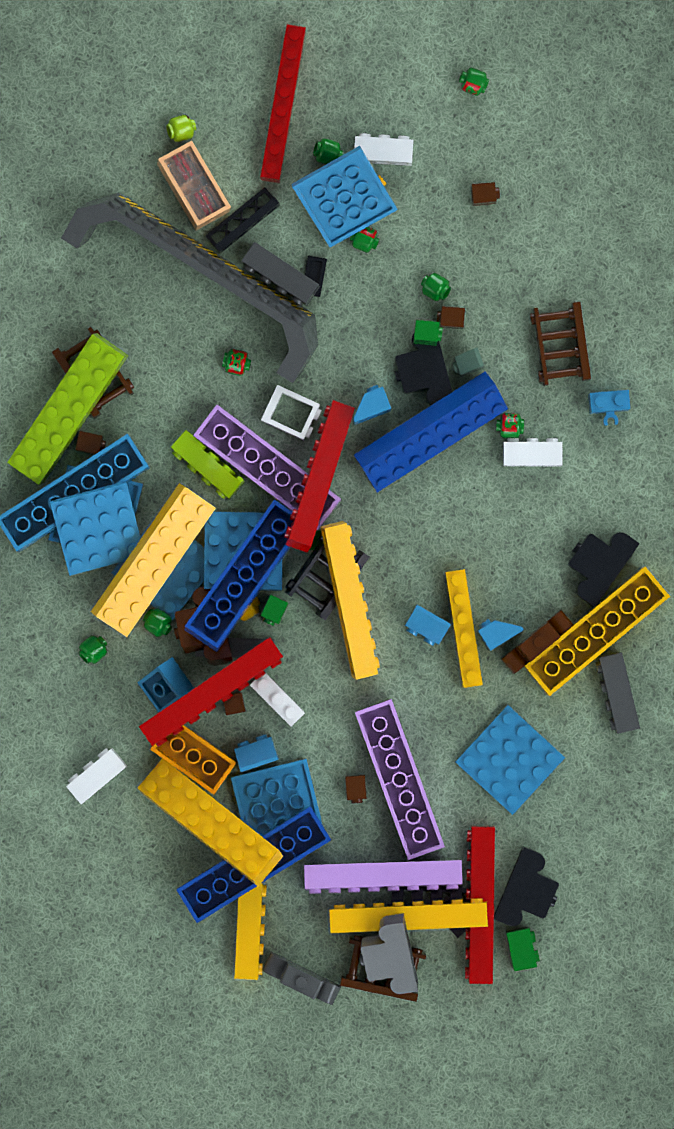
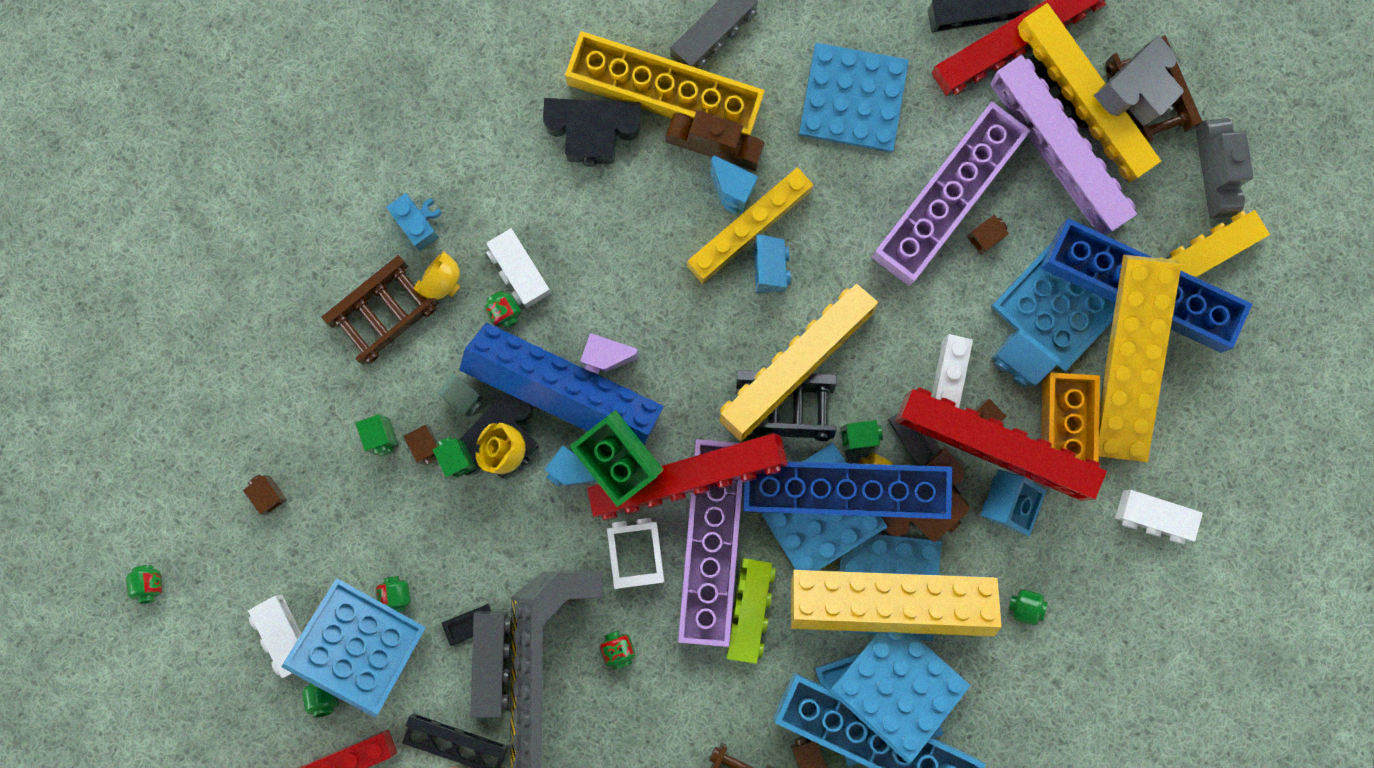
camera: 130 degrees left, 5 degrees down
green head [143,608,172,637] -> none
green head [421,273,451,302] -> none
none -> green brick [355,414,399,457]
none -> yellow cylinder [413,251,460,300]
none -> yellow cylinder [476,423,526,474]
none -> green brick [569,410,663,507]
none -> lavender slope [580,333,639,374]

